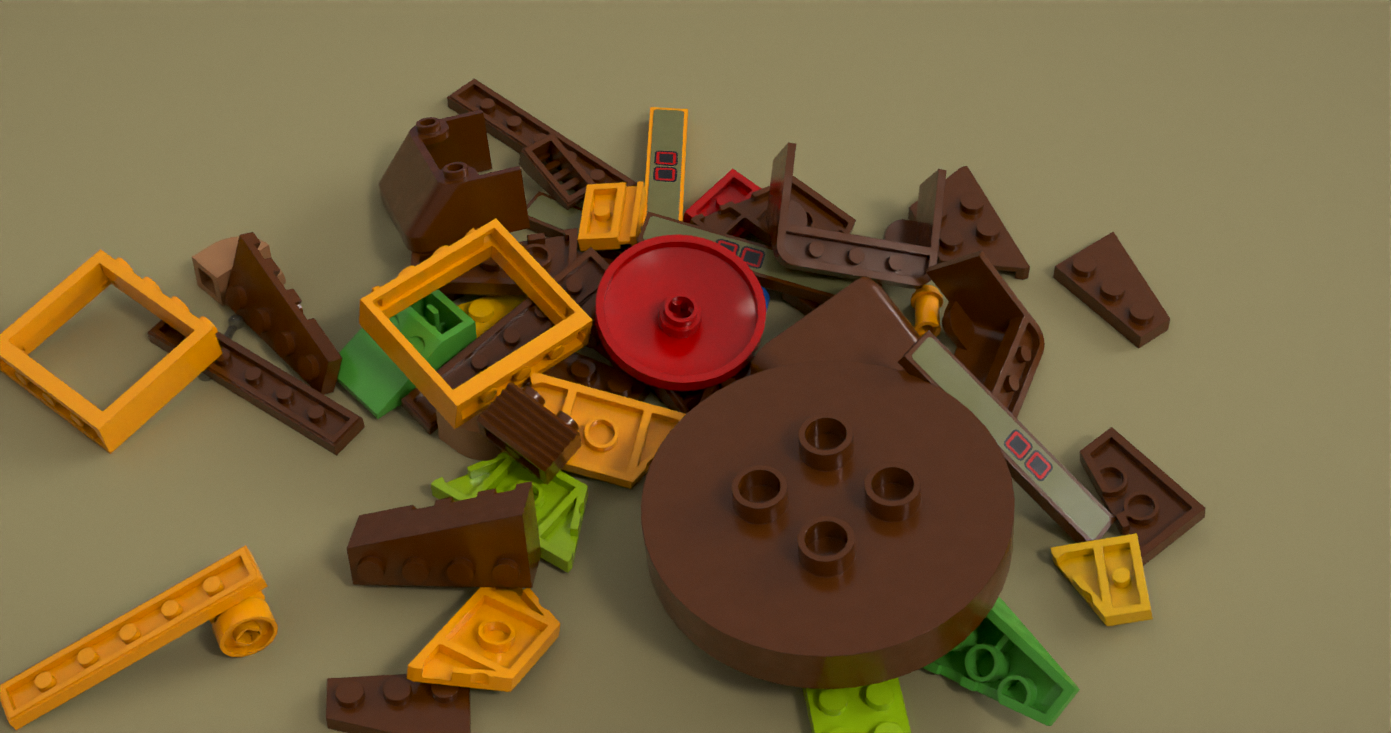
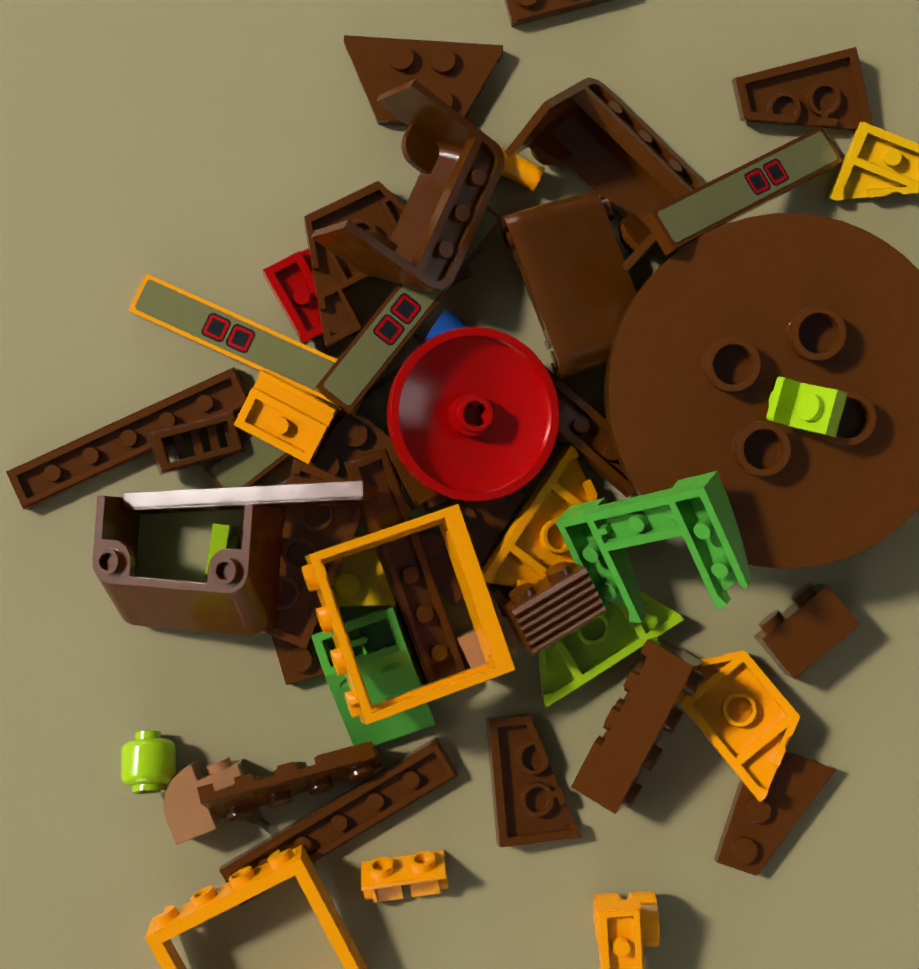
camera: 70 degrees left, 40 degrees up
none -> lime head [121,730,176,794]
none -> tile [123,481,378,514]
none -> light orange hinge [361,850,449,904]
none -> reddish brown wing [486,713,582,847]
none -> bright green wedge [555,471,752,623]
none -> reddish brown brick [754,583,860,679]
none -> lime bracket [766,376,848,437]

